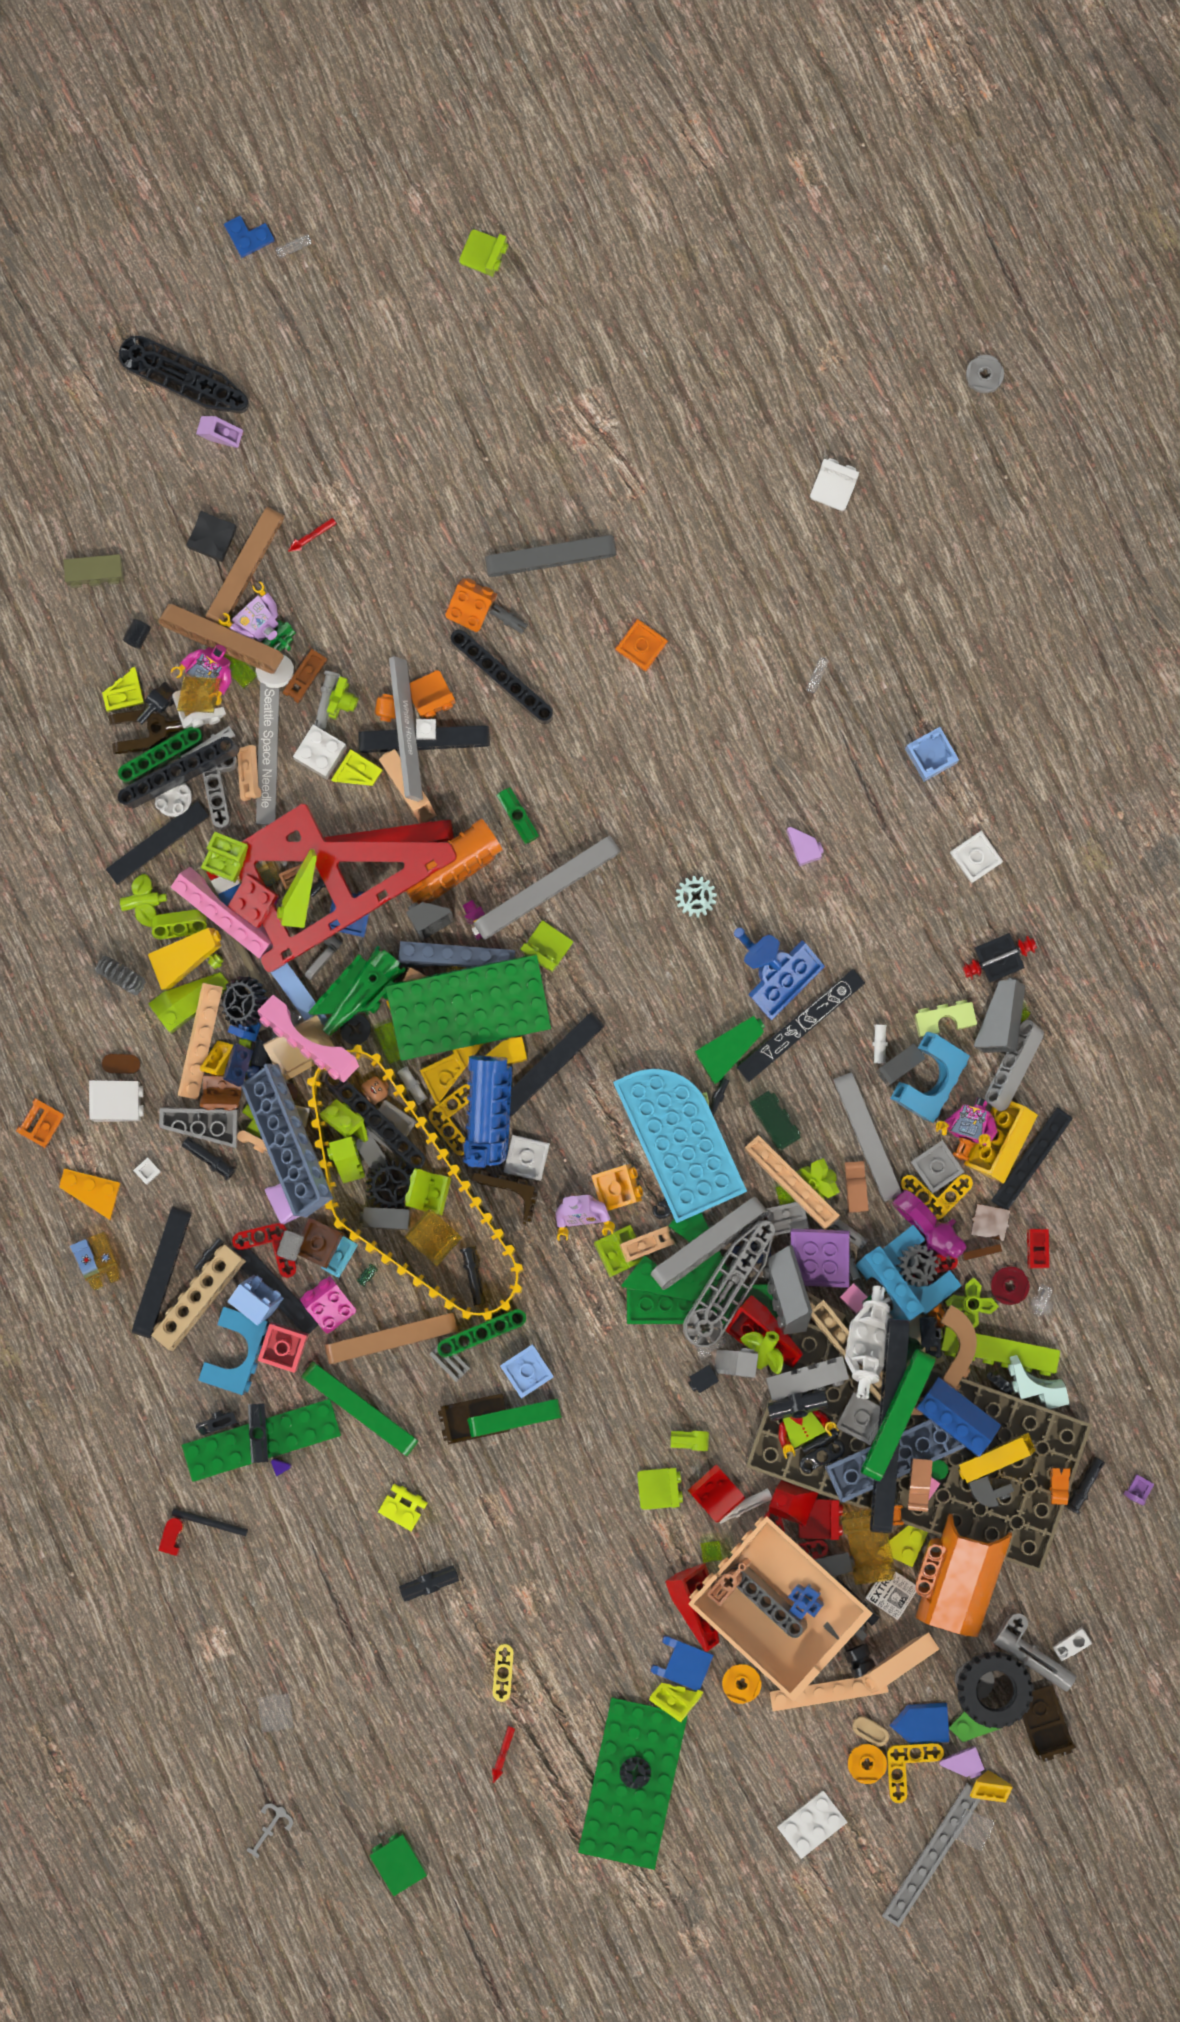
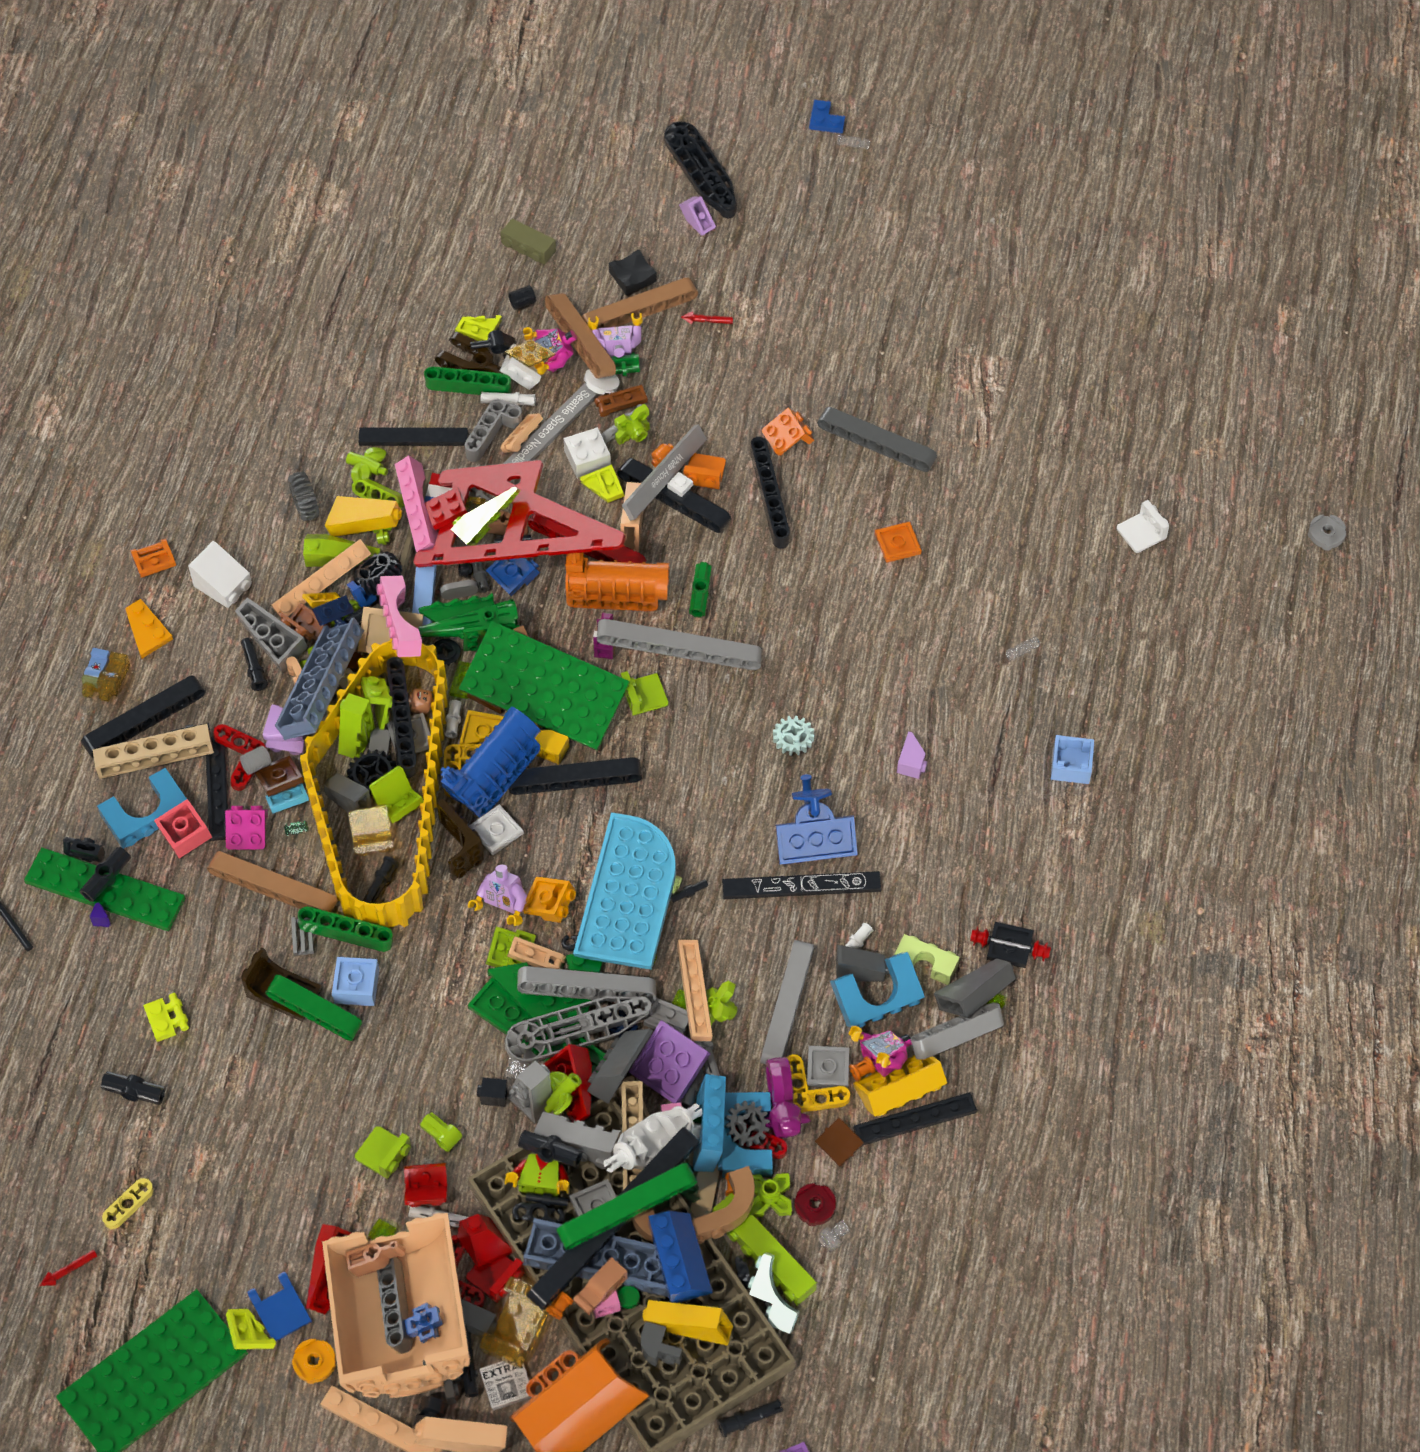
camera: 35 degrees right, 25 degrees down
reddish brown tile [102,1054,141,1074] -> none
black beam [117,737,240,809] -> none
white plate [133,1157,161,1185] -> none
white dish [155,781,192,817] -> none
lime slope [201,832,248,883] -> none
clear neon green plate [224,654,257,689] -> none
light blue container [227,1275,284,1326] -> none
green beam [301,1361,419,1457] -> none
sand blue arch [398,941,515,968] -> none
dark grey slope [406,902,454,941] -> none
lime bracket [459,229,509,277] -> none
dark grey pin [490,603,528,635] -> none
black gear [620,1757,651,1789] -> none
green slope [695,1016,765,1086] -> none
clear green wedge [749,1090,801,1152] -> none
nougat piece [845,1161,869,1213] -> none
neon yellow wing [878,1525,928,1567] -> none
black piece [919,1316,944,1358] -> none
white tile [950,830,1003,884] -> none
reddish brown tile [962,1244,1002,1261] -> none
red brick [1027,1229,1050,1269] -> none
orange leg [1050,1468,1070,1505] -> none

